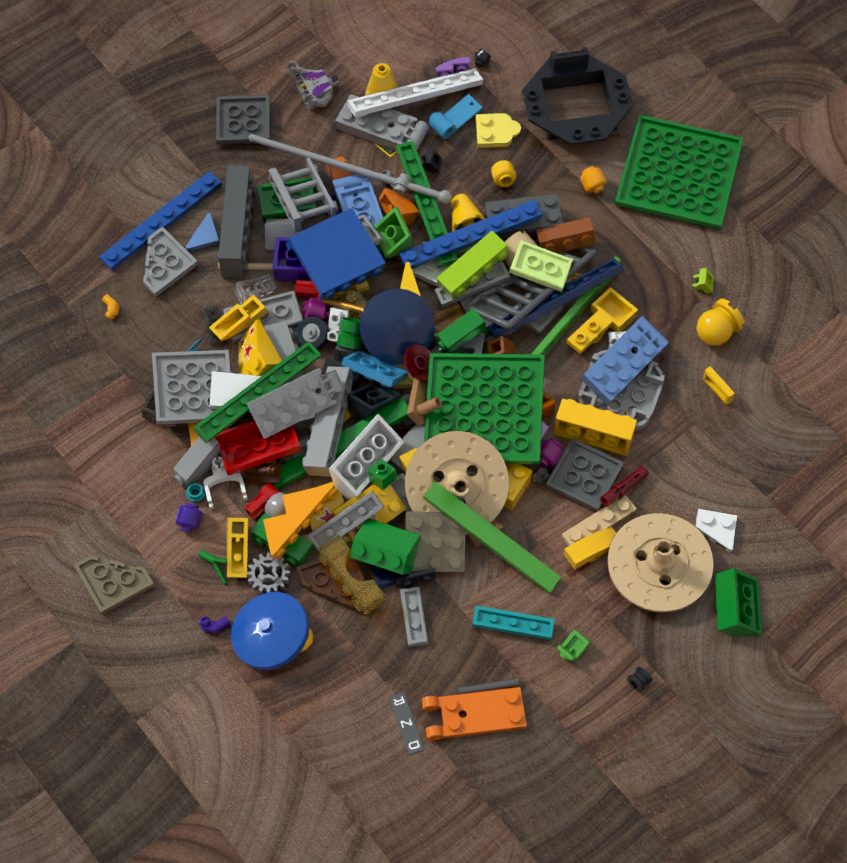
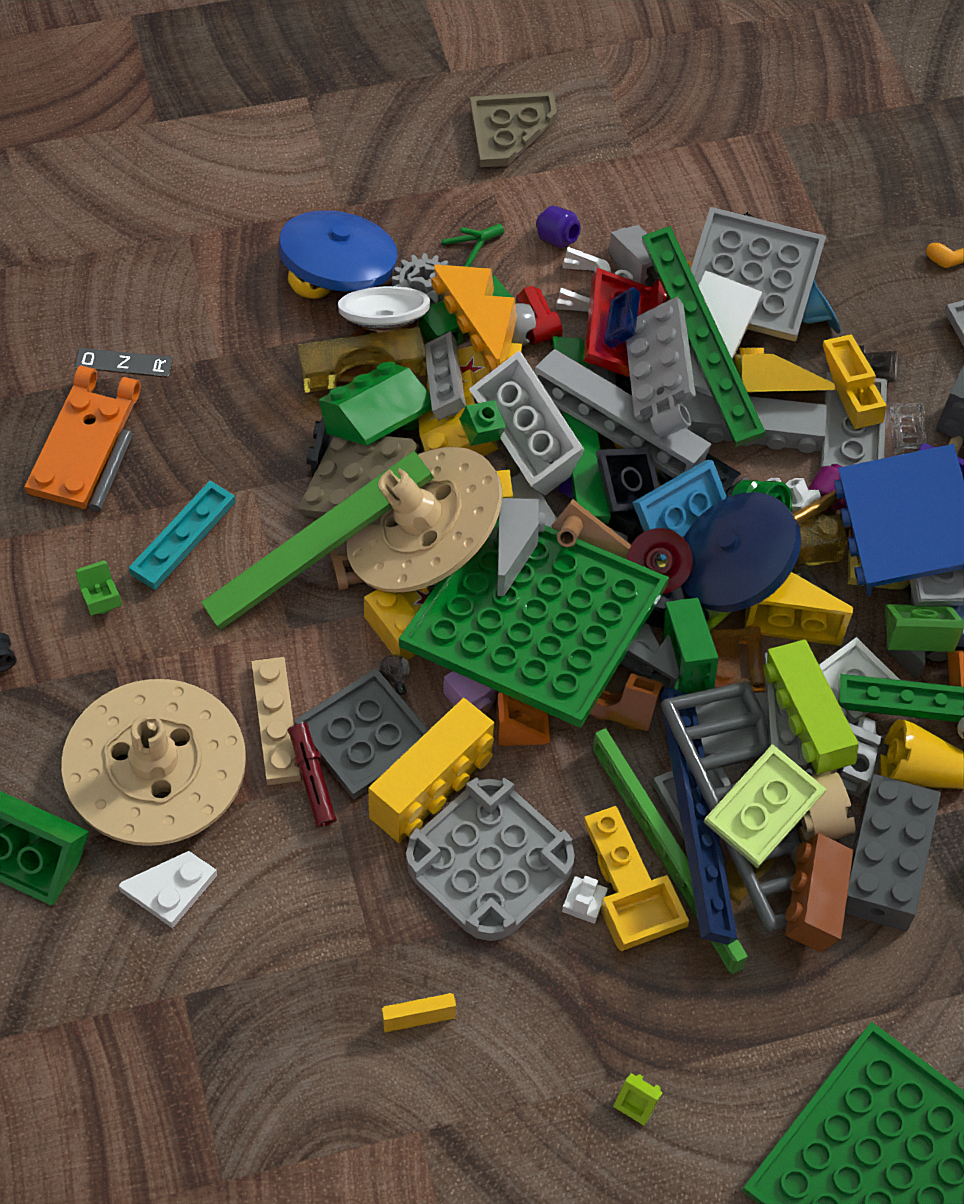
camera: 110 degrees right, 5 degrees down
teal plate [186,483,206,502] -> none
dark purple arm [199,616,230,633] -> none
yellow slope [226,518,248,578] -> none
reddish brown hinge [240,463,282,484] -> none
black wheel [296,317,329,350] -> none
blue plate [399,199,542,269] -> none
light grey tile [400,587,428,647] -> none
magenta head [539,438,563,468] -> none
yellow slope [564,527,616,570] -> none
light orange head [580,166,607,194] -> none
medium blue hinge [580,316,669,405] -> none
yellow tile [696,299,745,346] -> none
none -> white dish [338,286,430,334]
none -> light grey slope [497,498,545,596]
none -> clear blue tile [604,287,641,349]

